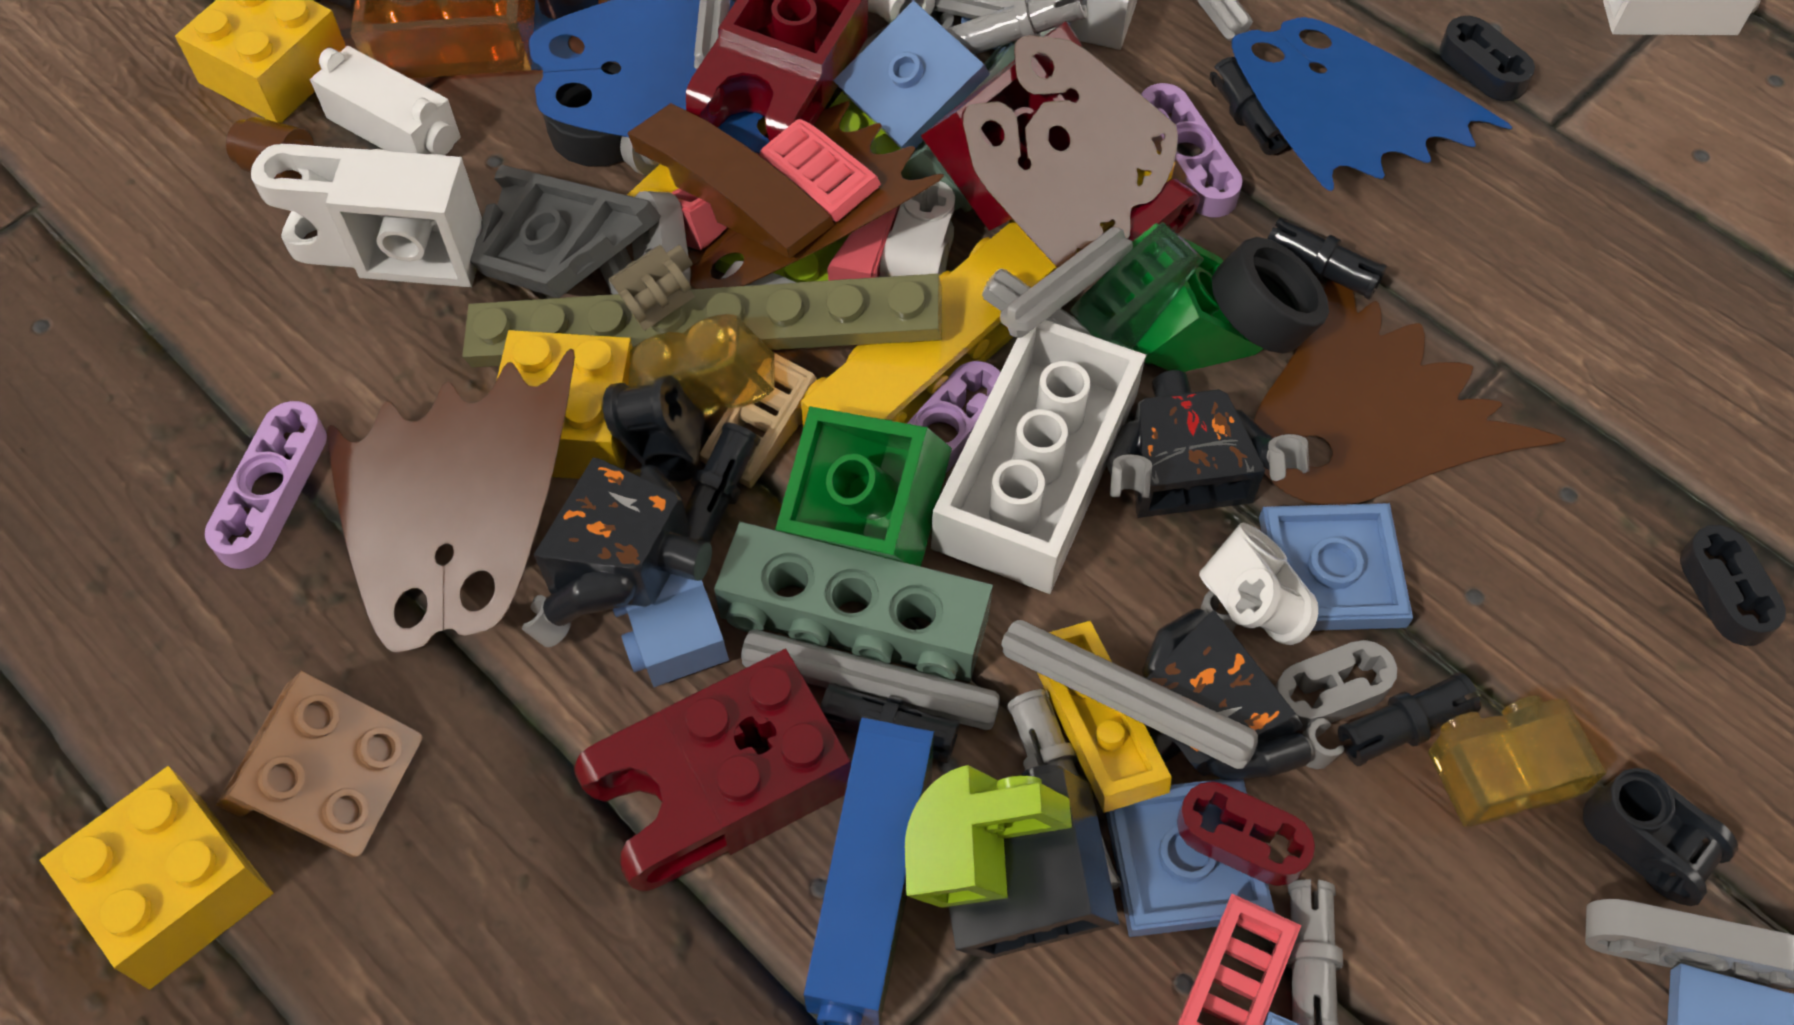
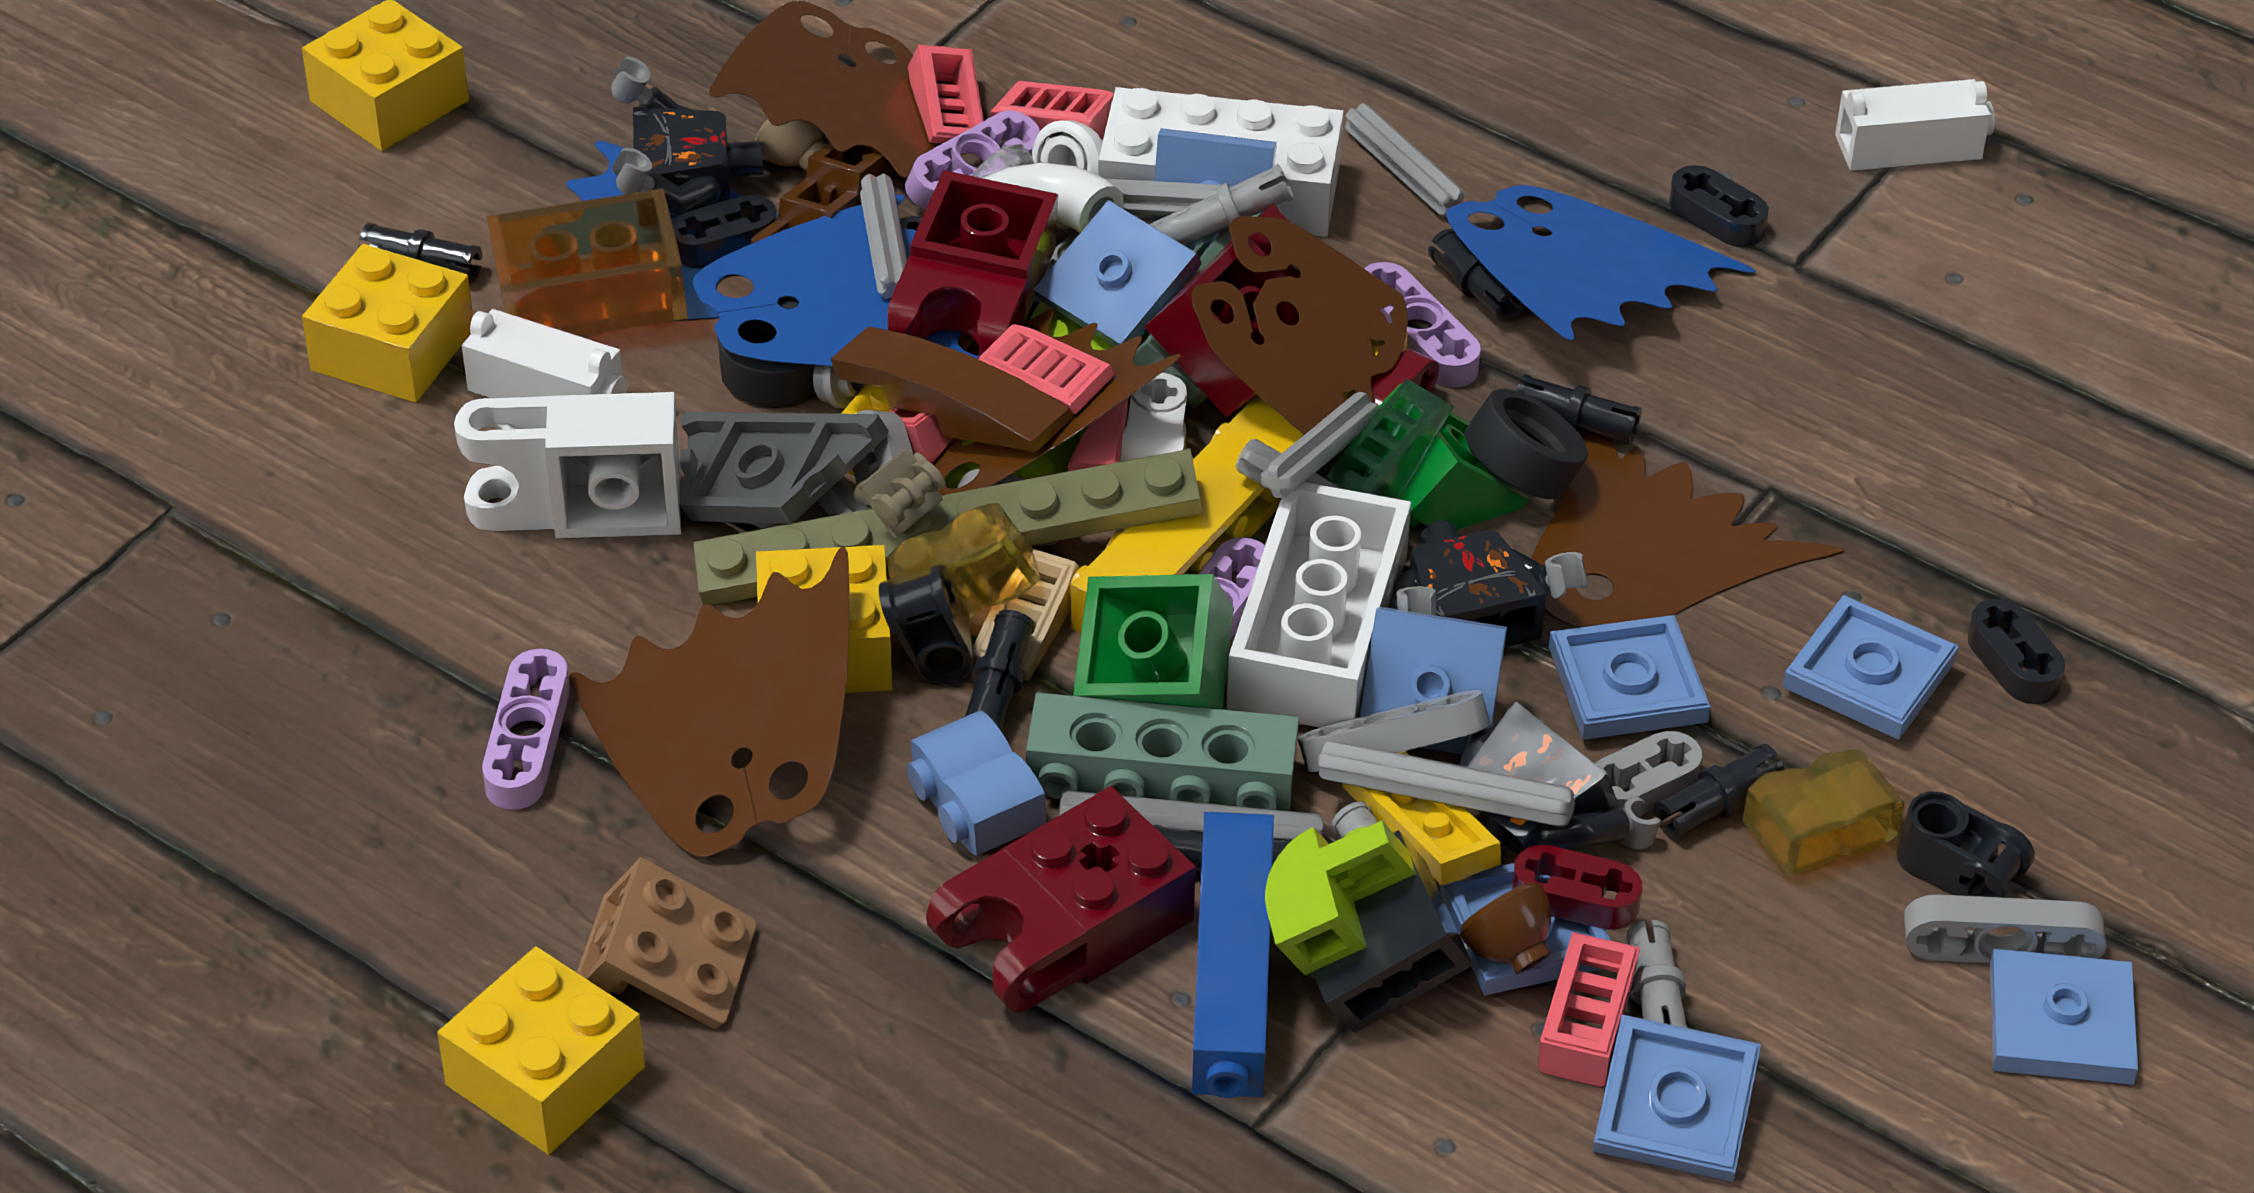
camera: 10 degrees left, 15 degrees down
reddish brown brick [226,117,314,179] -> none
black torso [522,457,712,647] -> none
white piece [1199,523,1318,645] -> none
none -> light grey beam [1298,690,1491,772]
none -> medium blue plate [1360,606,1507,754]
none -> reddish brown brick [1460,882,1551,975]
none -> medium blue plate [1783,595,1959,740]

